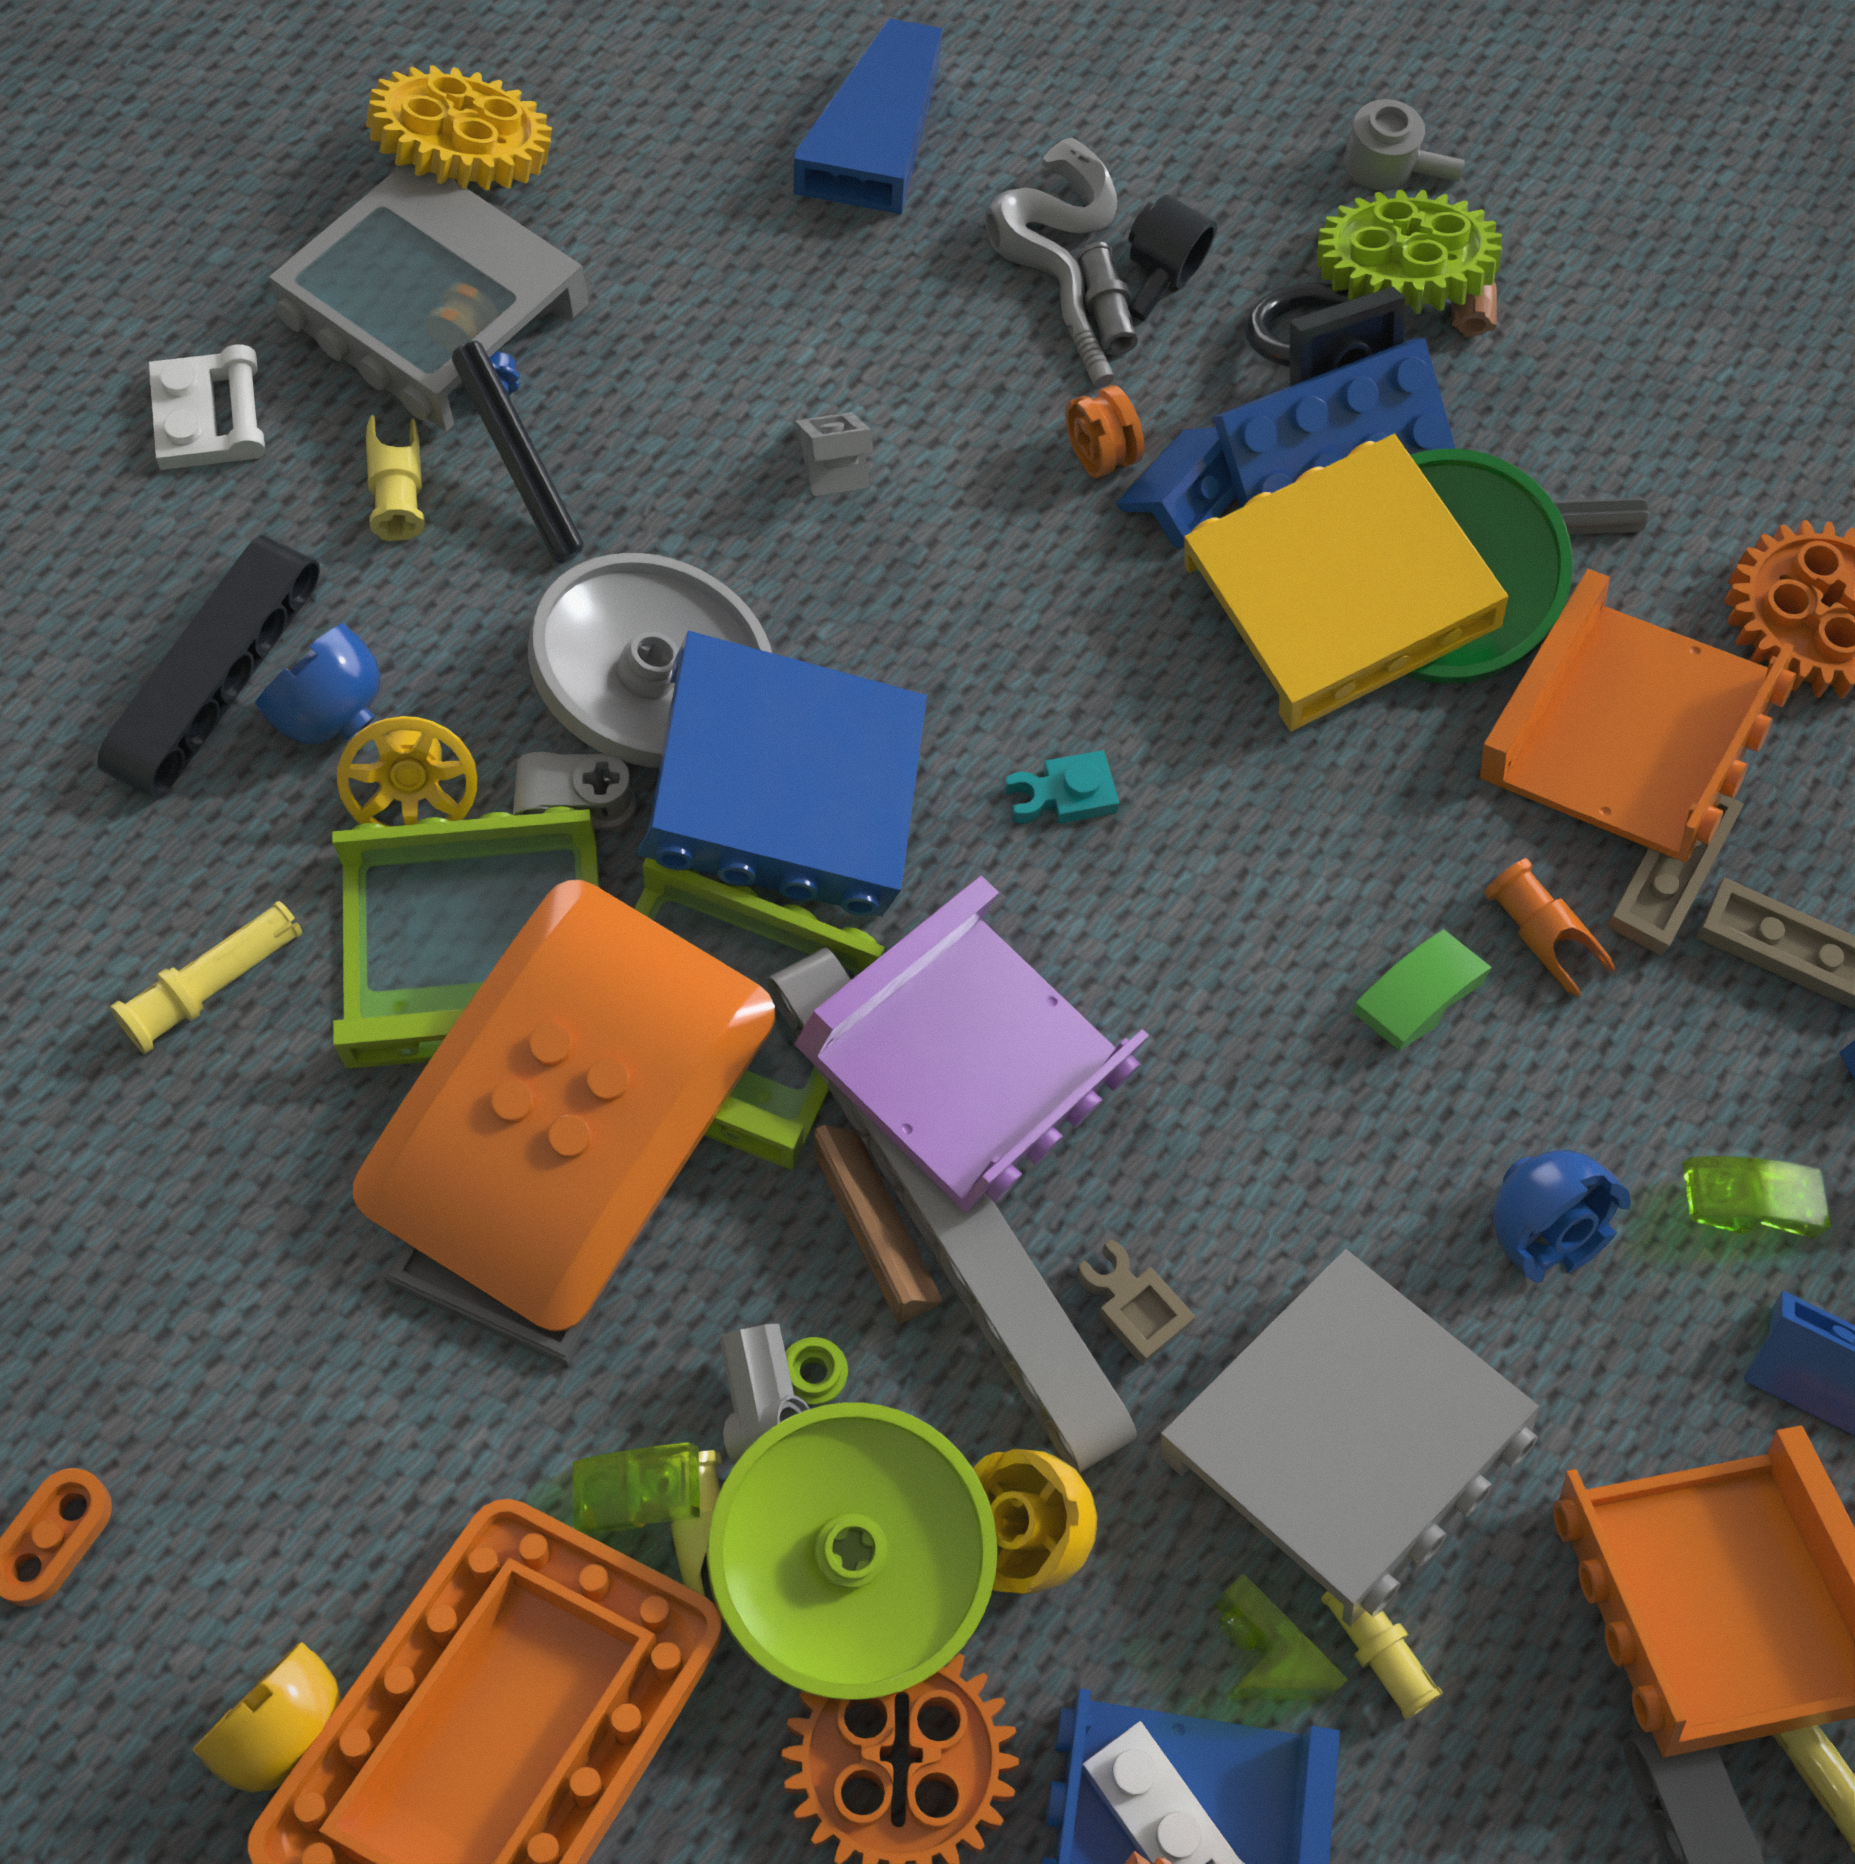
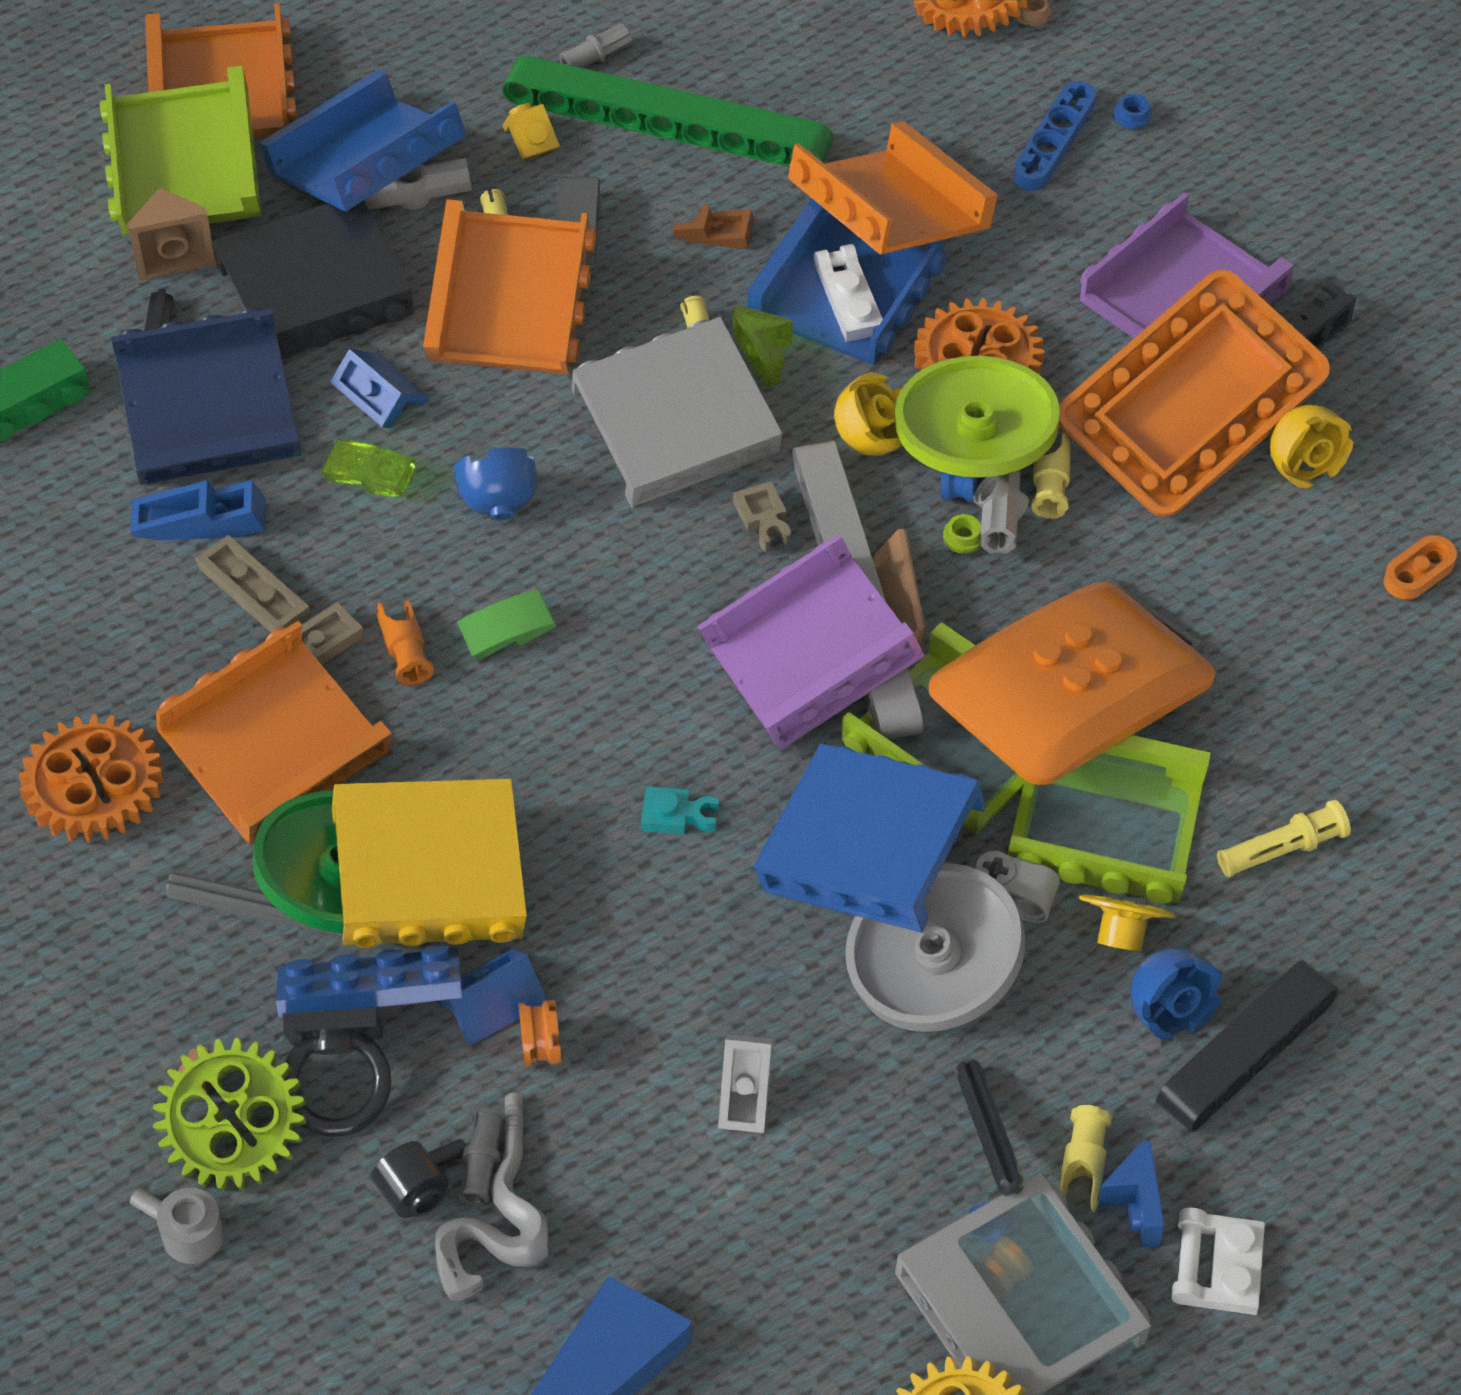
camera: 155 degrees left, 10 degrees down
clear neon green slope [573,1442,700,1533] -> none
none -> blue slope [1097,1141,1164,1247]

